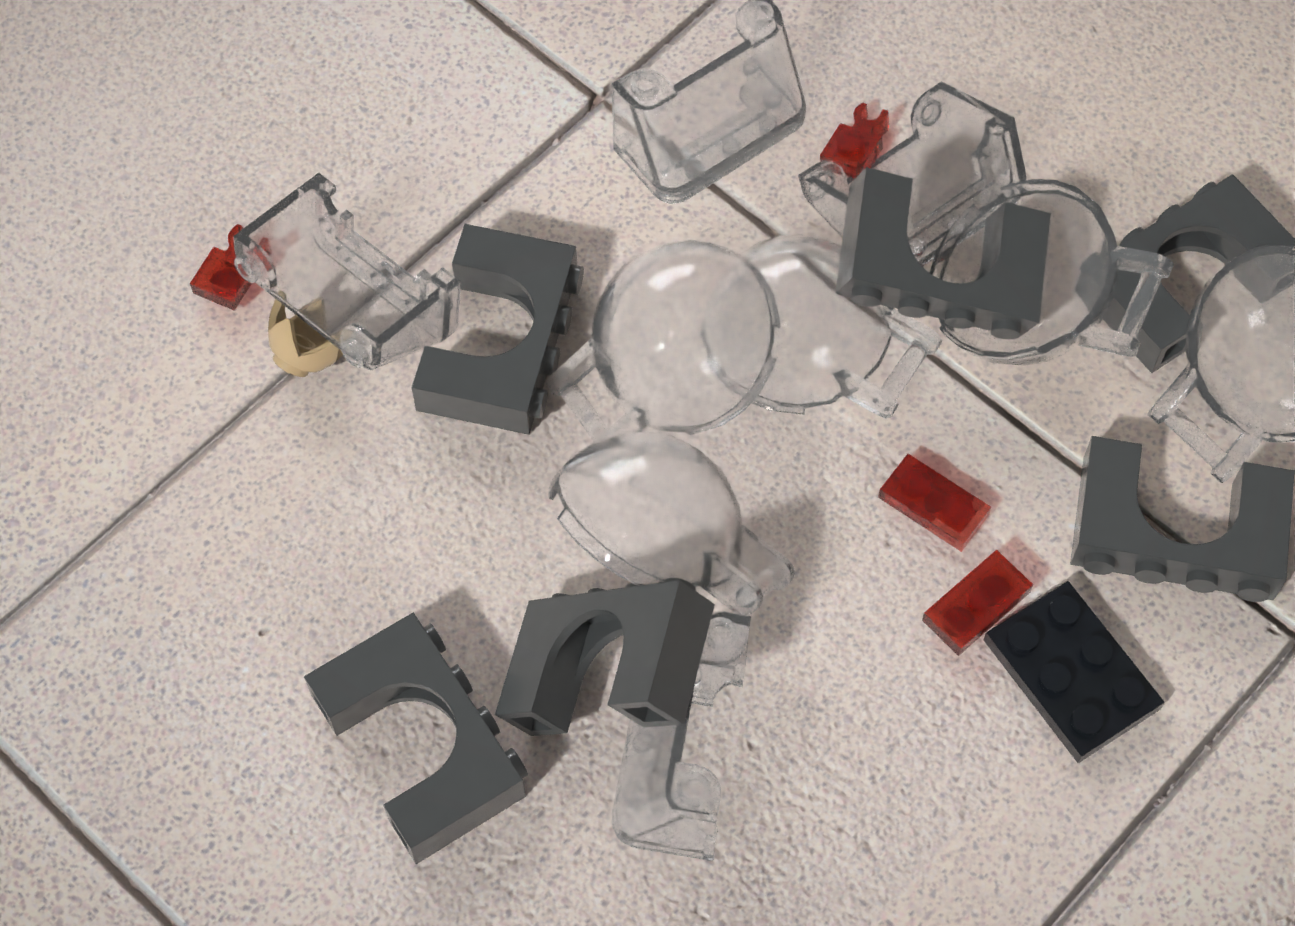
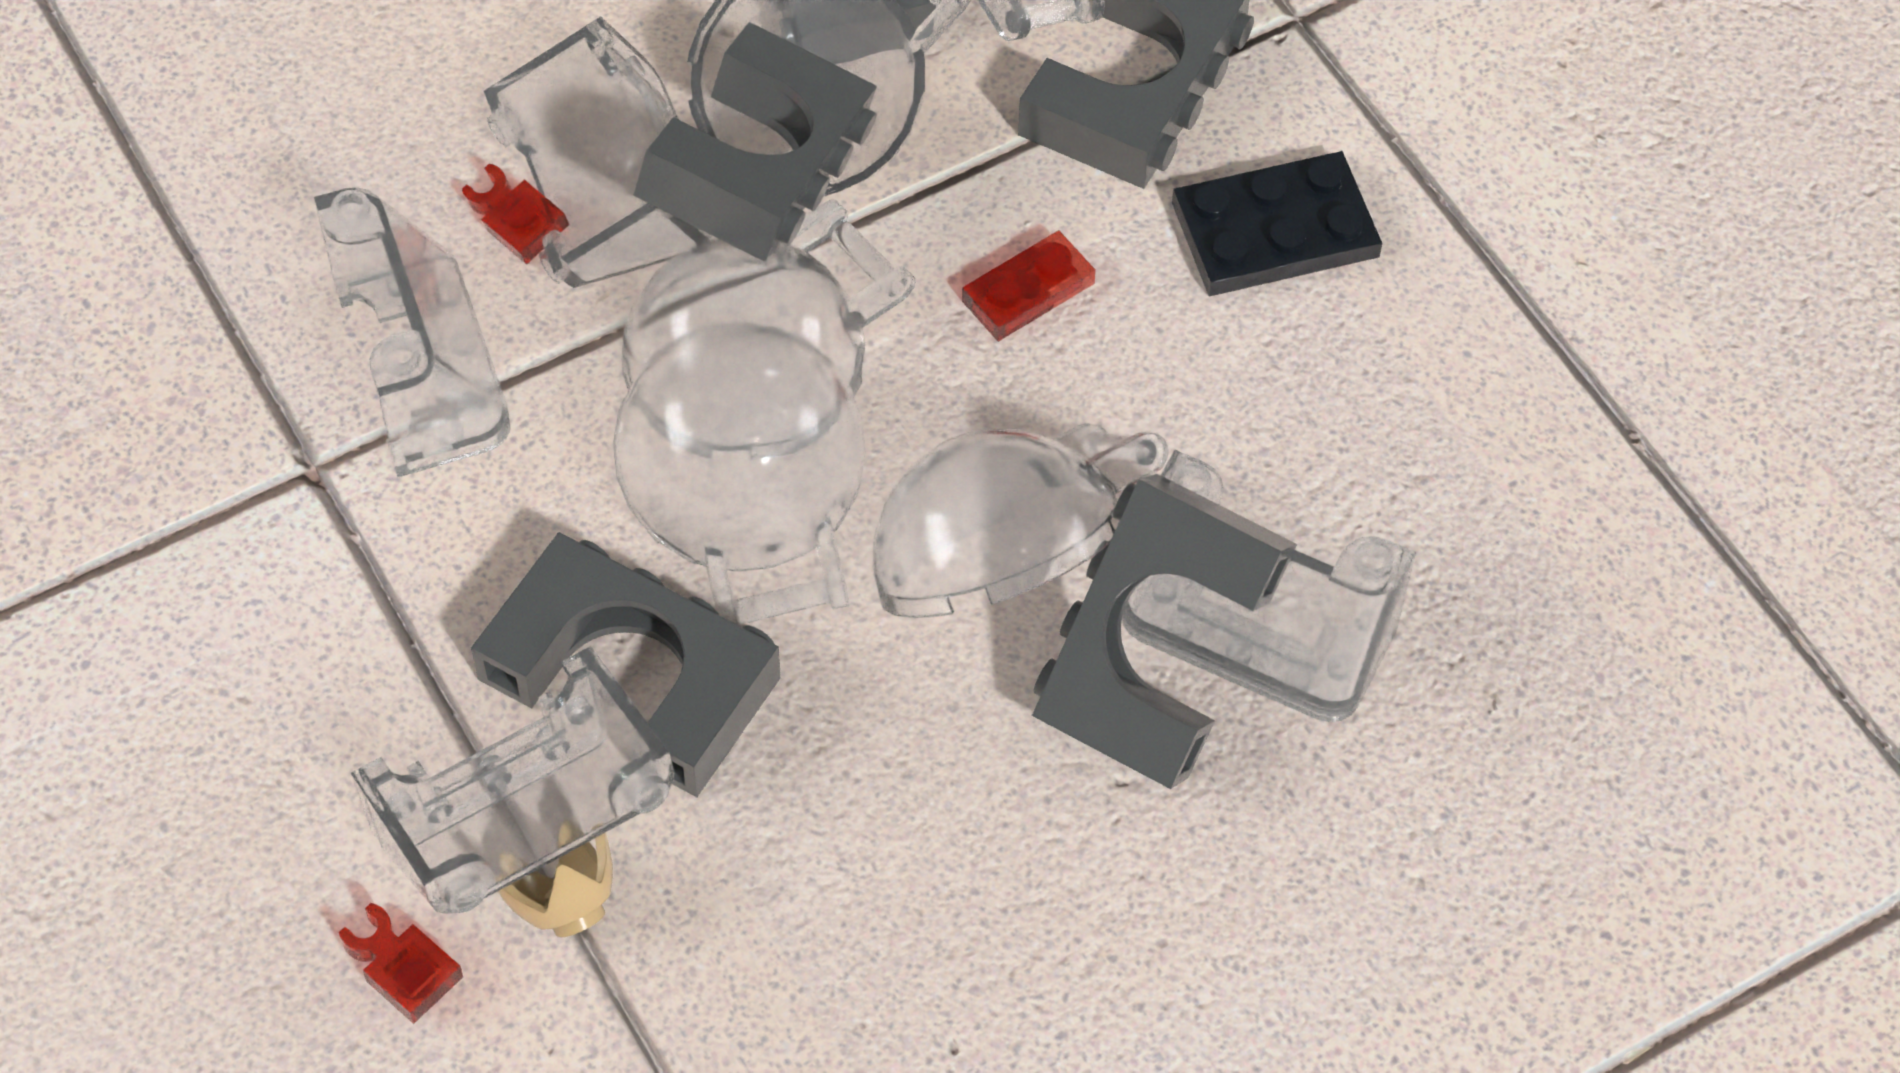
camera: 75 degrees left, 5 degrees down
dark grey arch [304,612,528,864] -> none
clear red plate [922,550,1034,656] -> none

